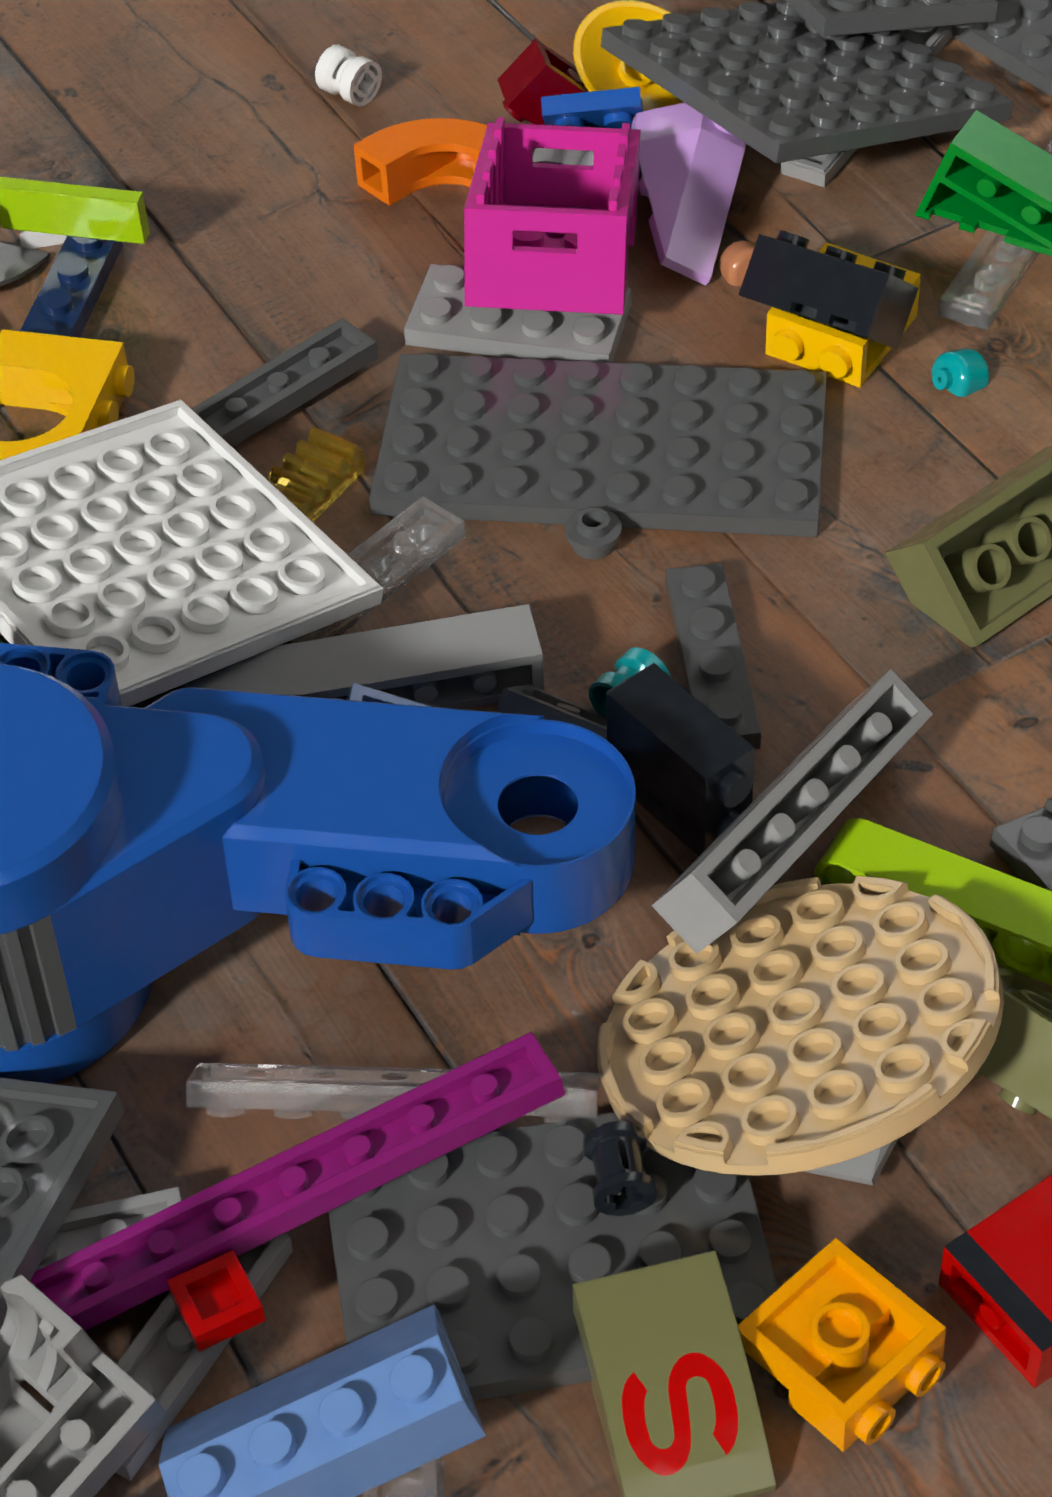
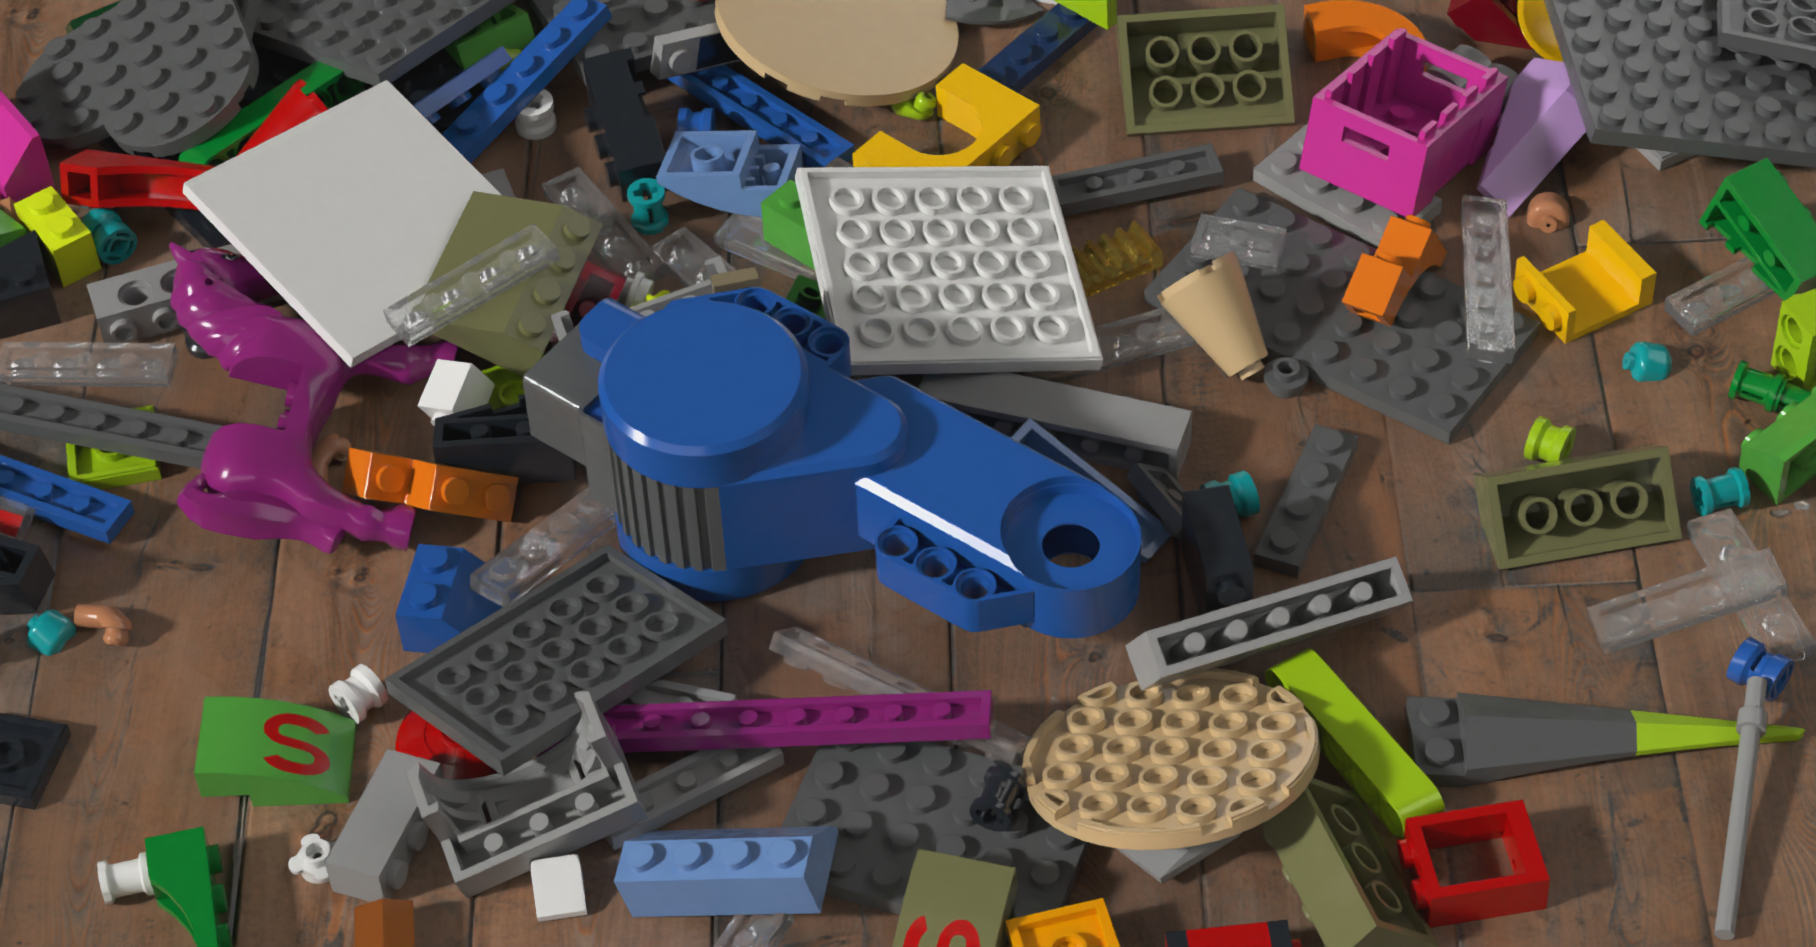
camera: 30 degrees right, 0 degrees up
red plate [166,1250,266,1352] -> none
blue plate [541,87,644,129] -> none
black wedge [738,230,919,349] -> none
none -> olive slope [1116,4,1295,137]
none -> tan cone [1157,251,1268,381]
none -> clear plate [1191,214,1287,271]
none -> orange arch [1342,215,1447,327]
none -> clear plate [1461,195,1515,364]
none -> lime wheel [1524,416,1576,462]

